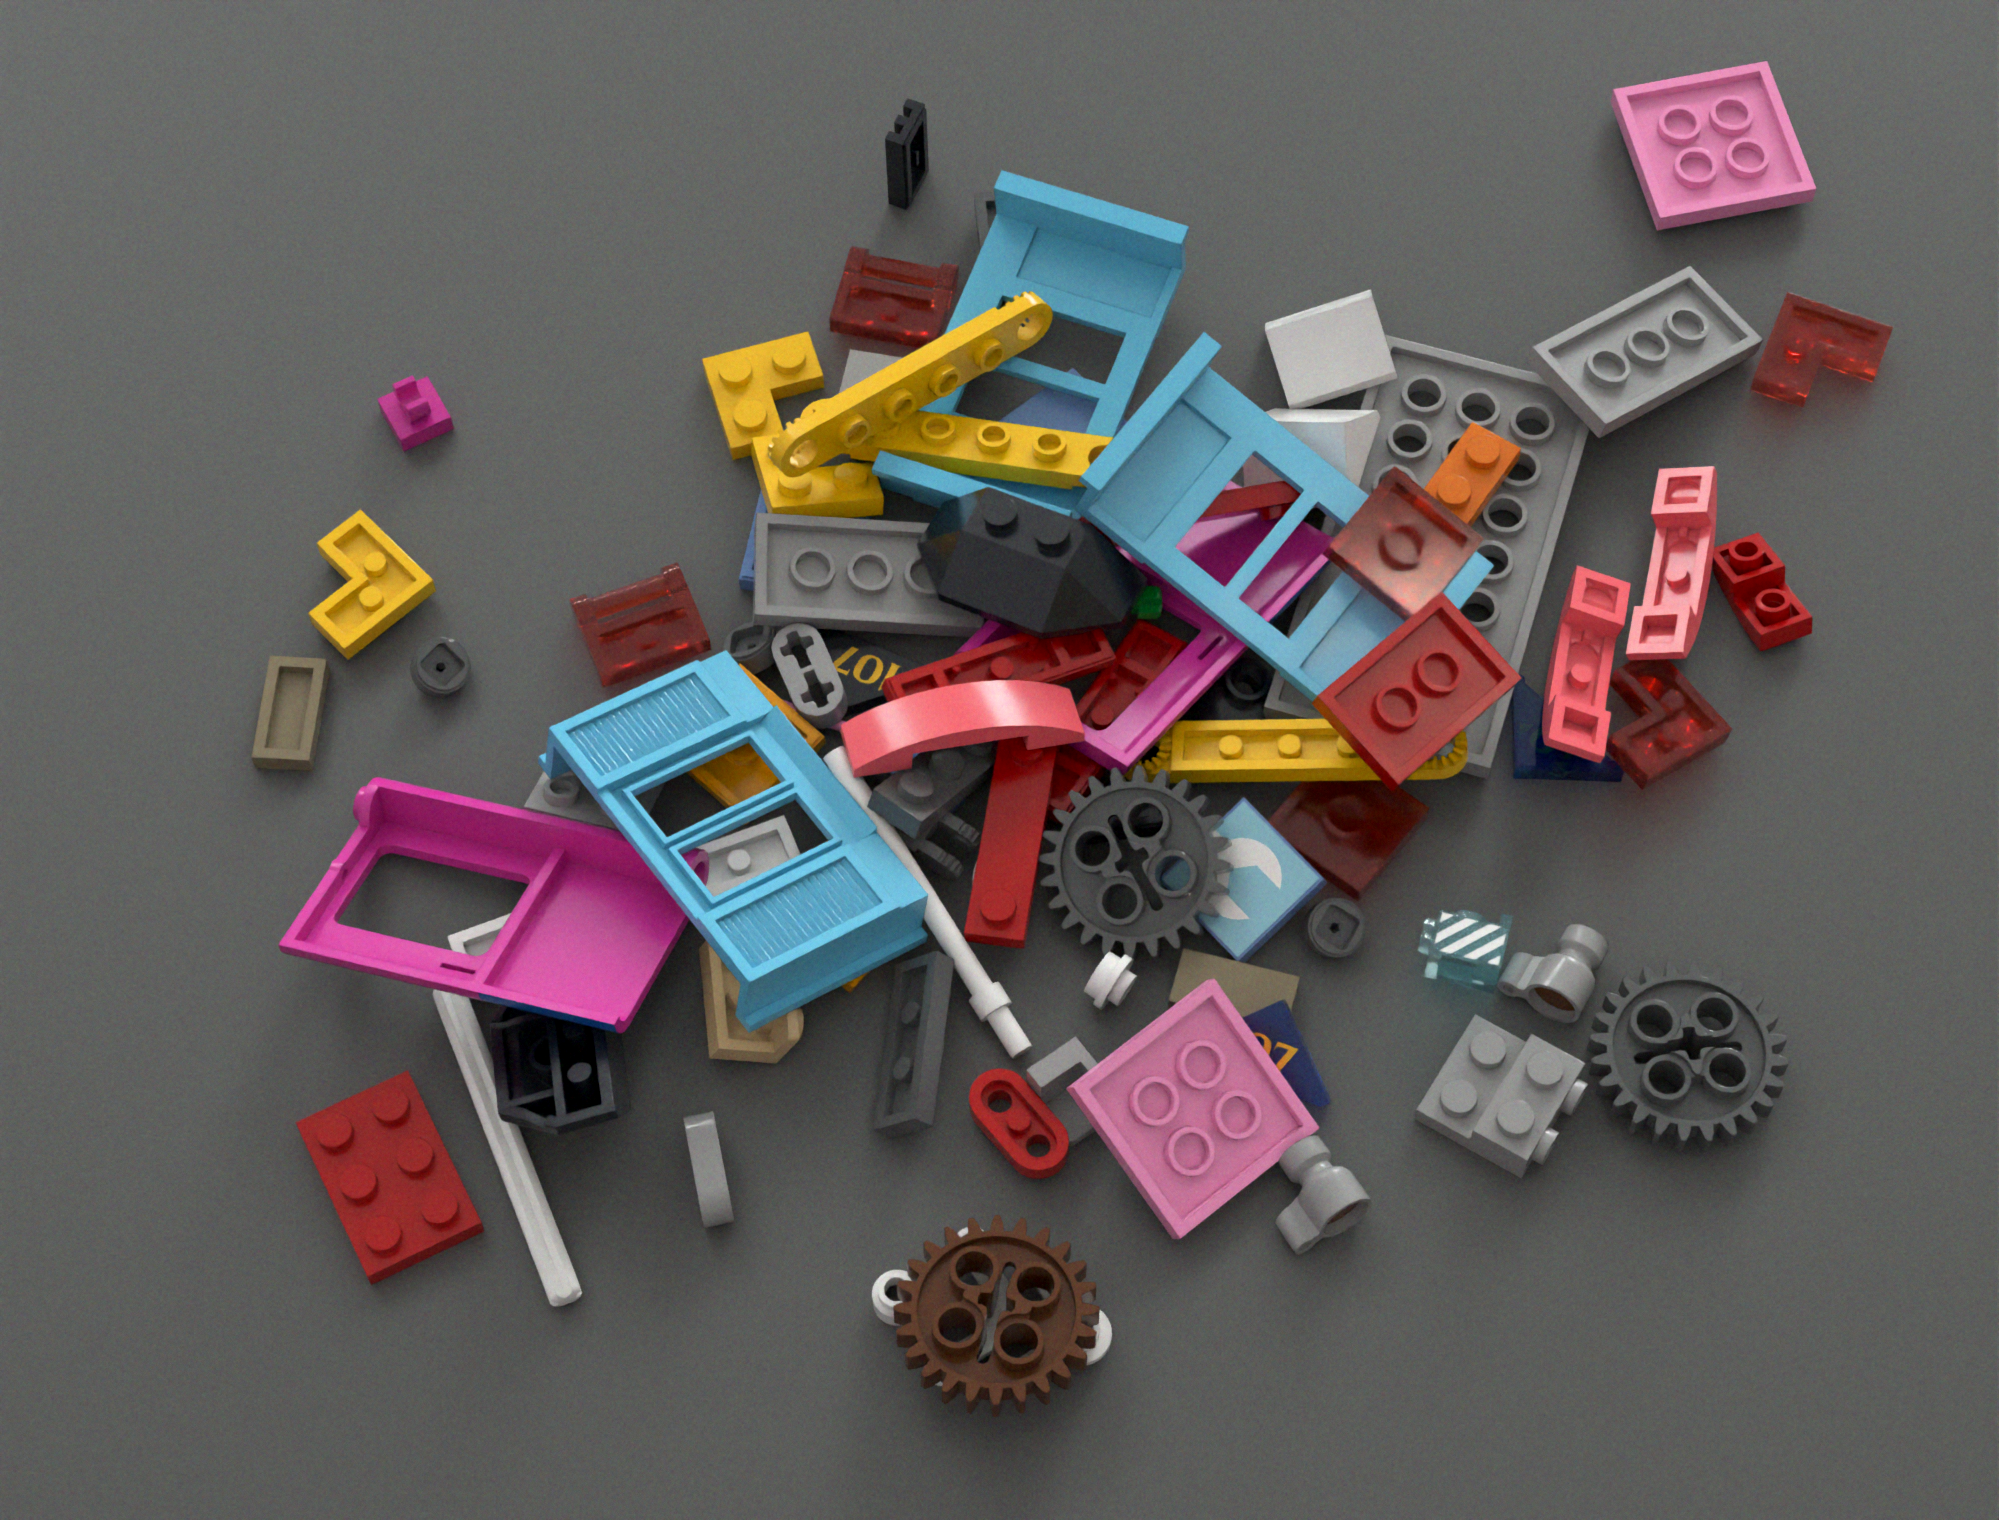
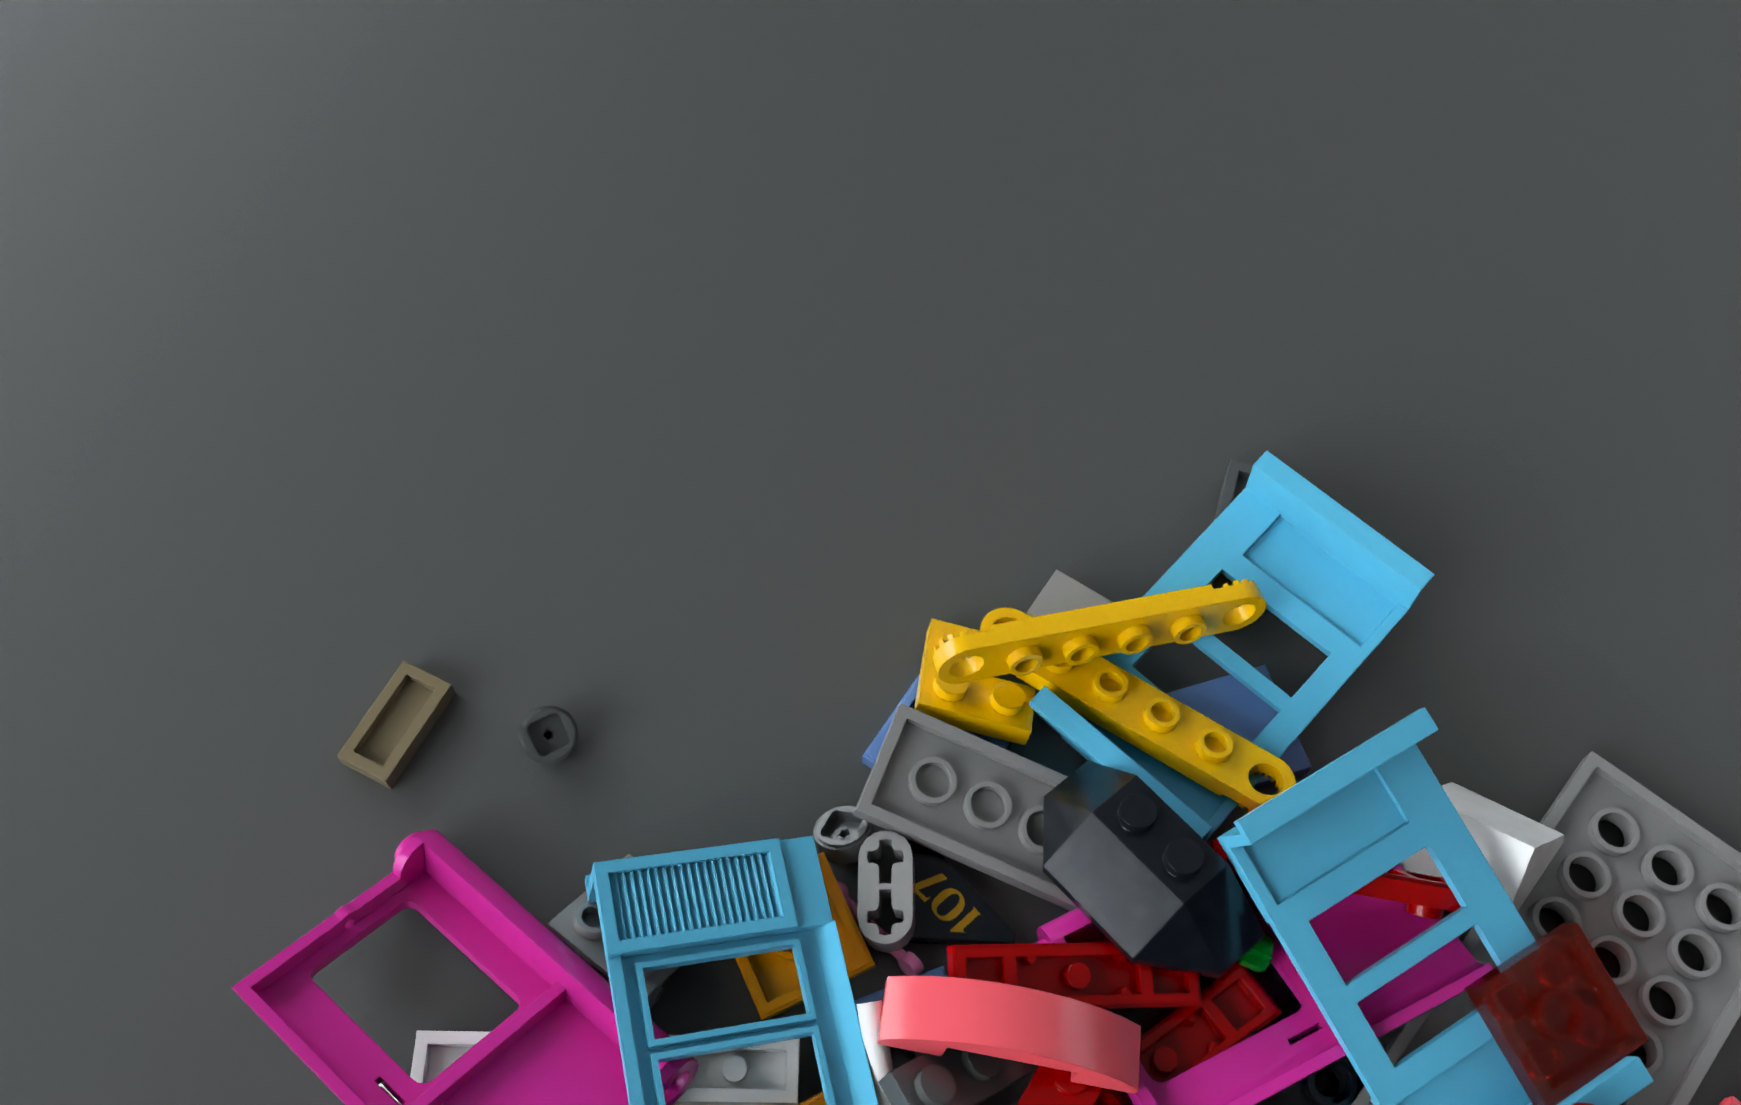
camera: 20 degrees right, 0 degrees up
yellow plate [308,509,436,660] -> none
dark pink tile [377,375,454,452] -> none
clear red plate [569,562,711,688] -> none
yellow plate [702,331,824,460] -> none
clear red plate [829,246,959,348] -> none
black tile [885,98,929,210] -> none
white slope [1265,289,1398,409] -> none
orange plate [1412,422,1521,541] -> none

